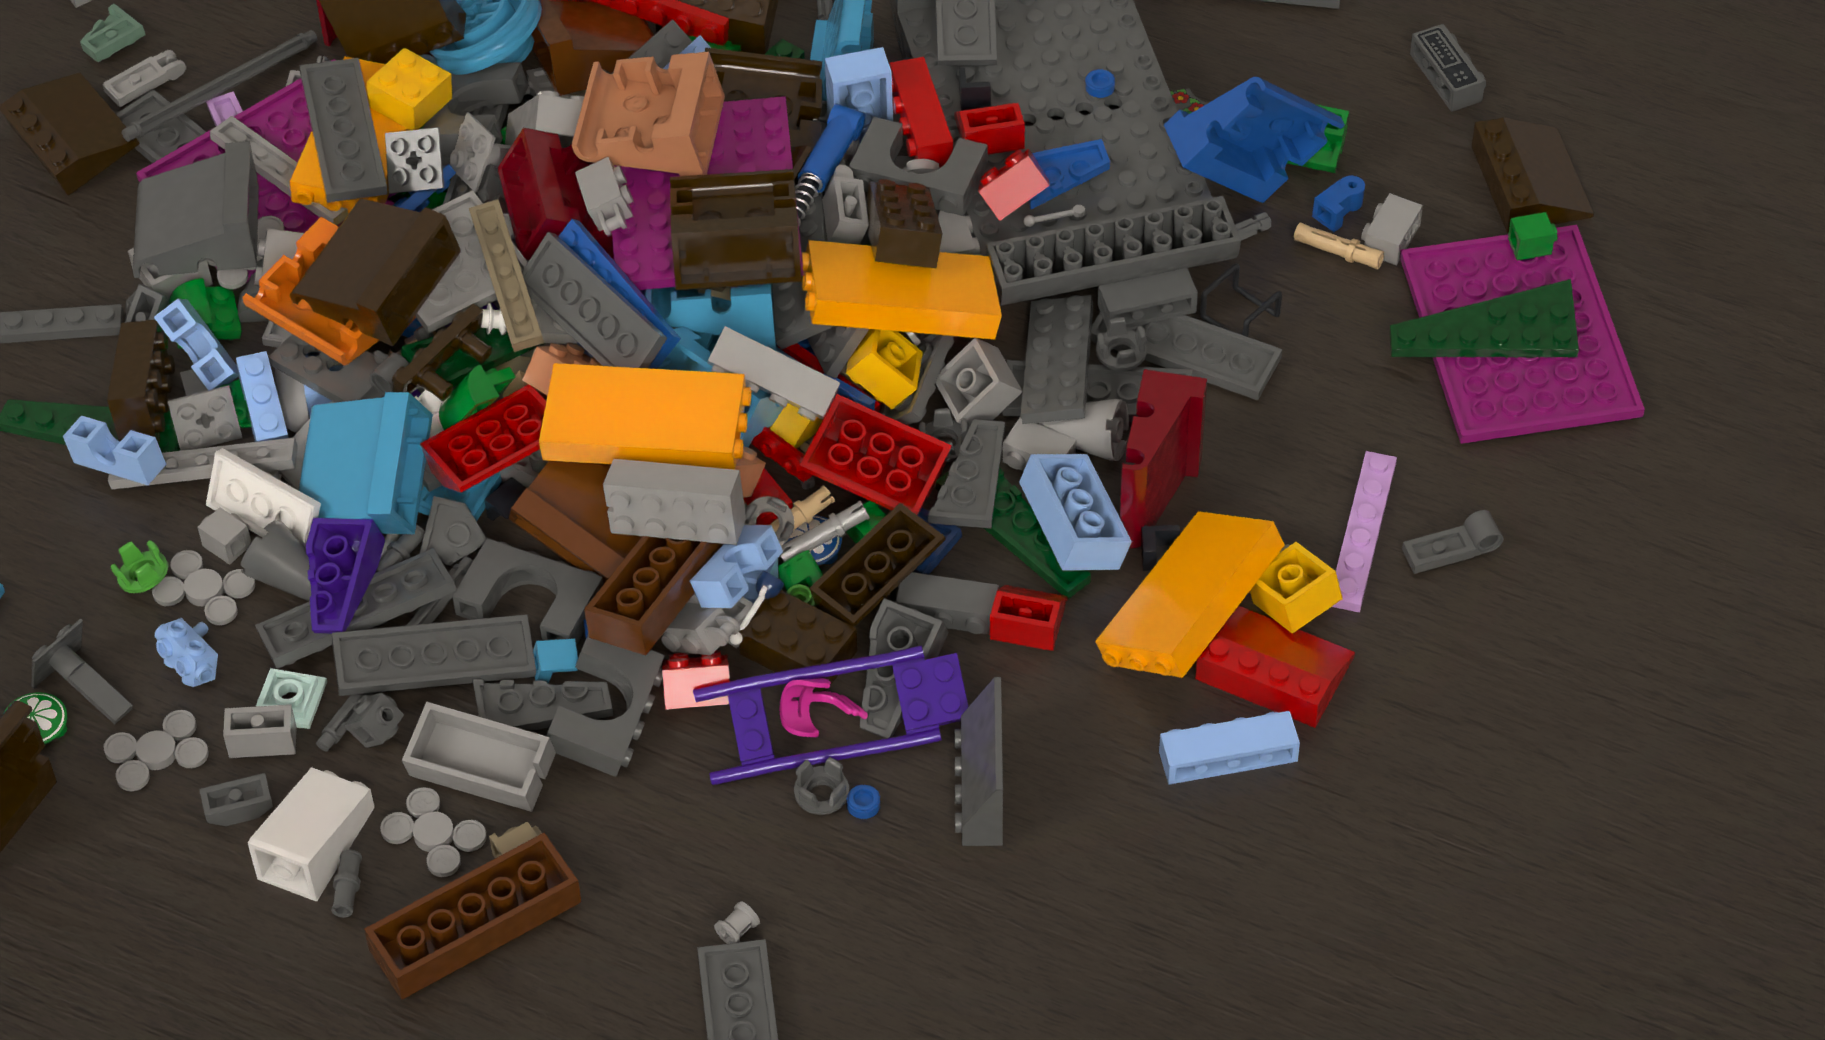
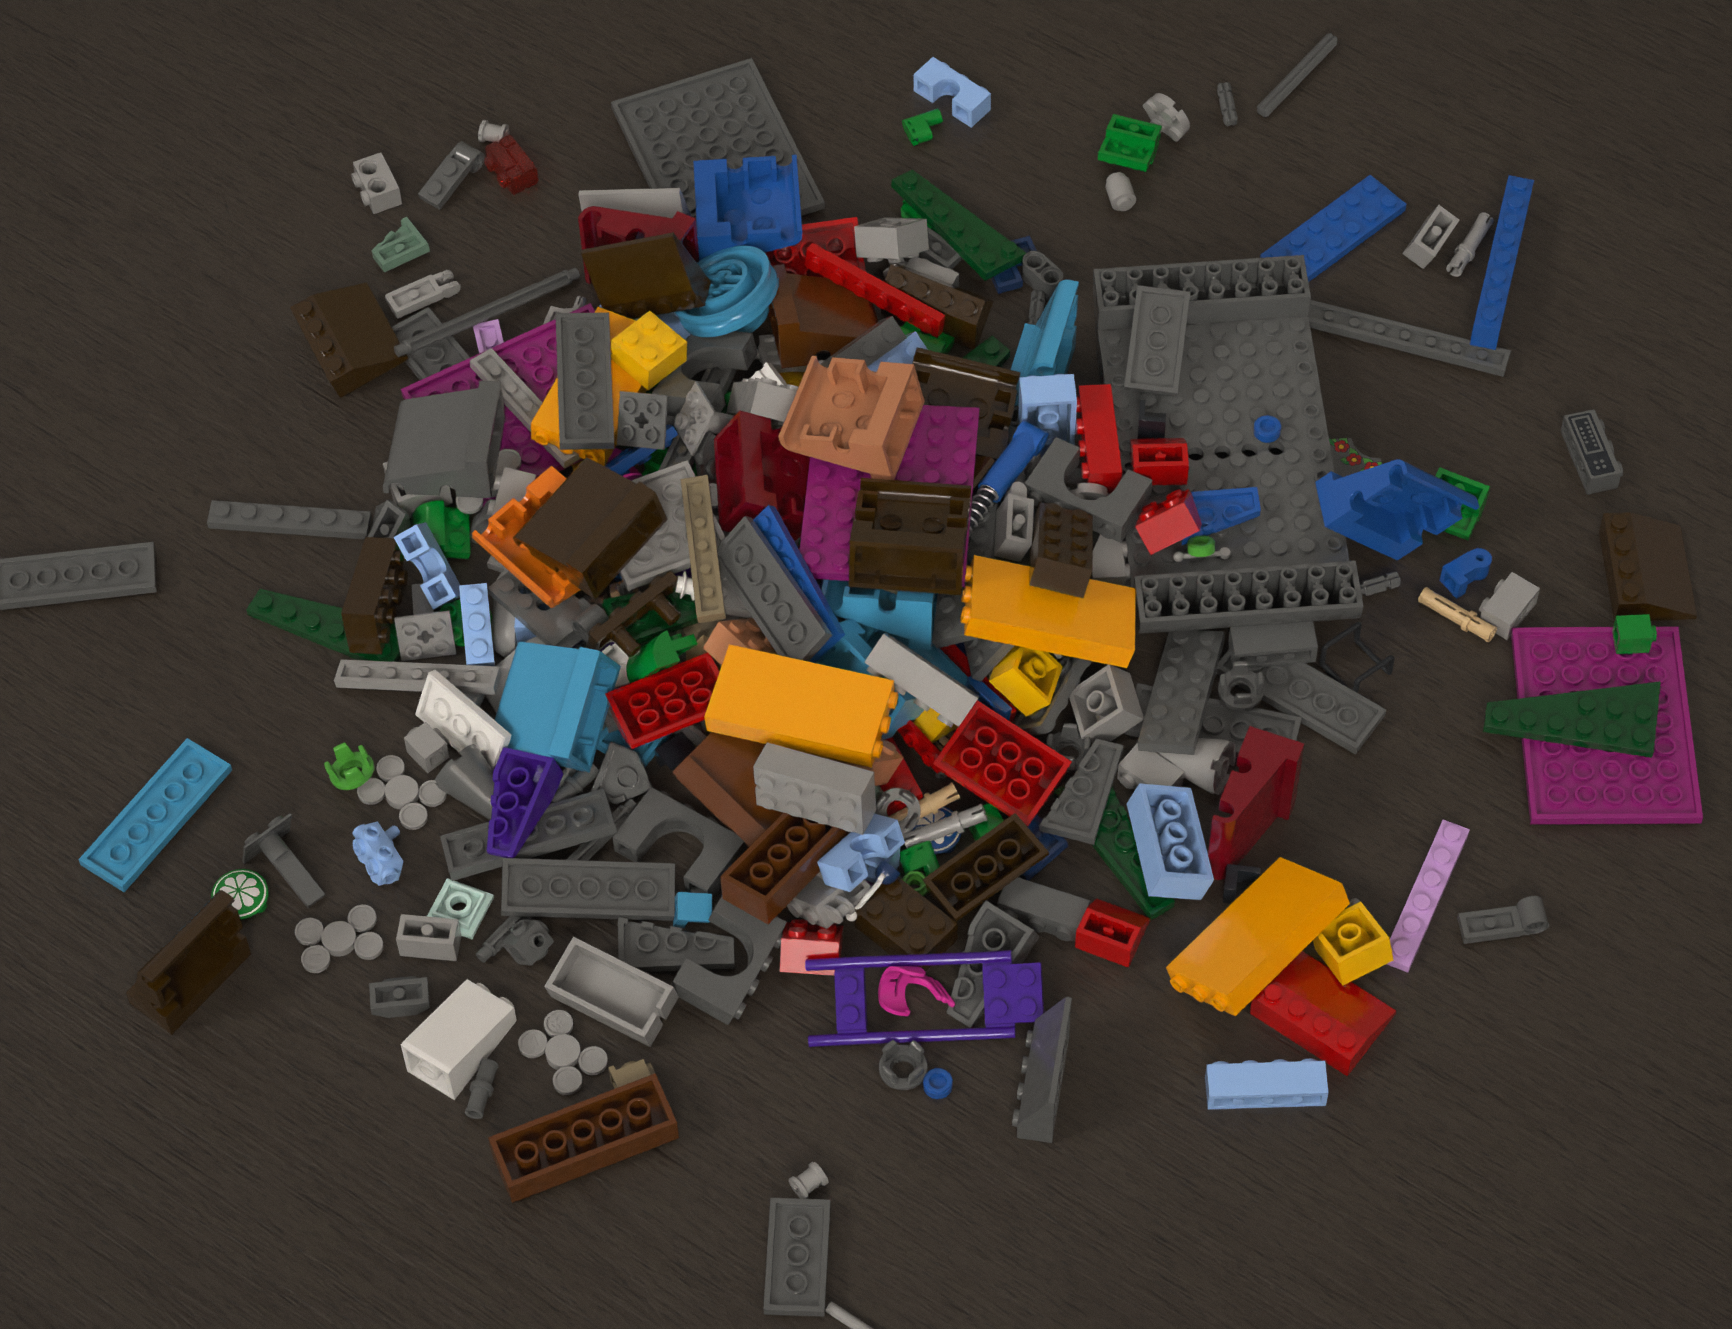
camera: 10 degrees right, 5 degrees up
light blue arch [63,416,166,485] -> none
light grey brick [575,157,634,237] -> none
none -> bright green tile [1187,536,1215,557]

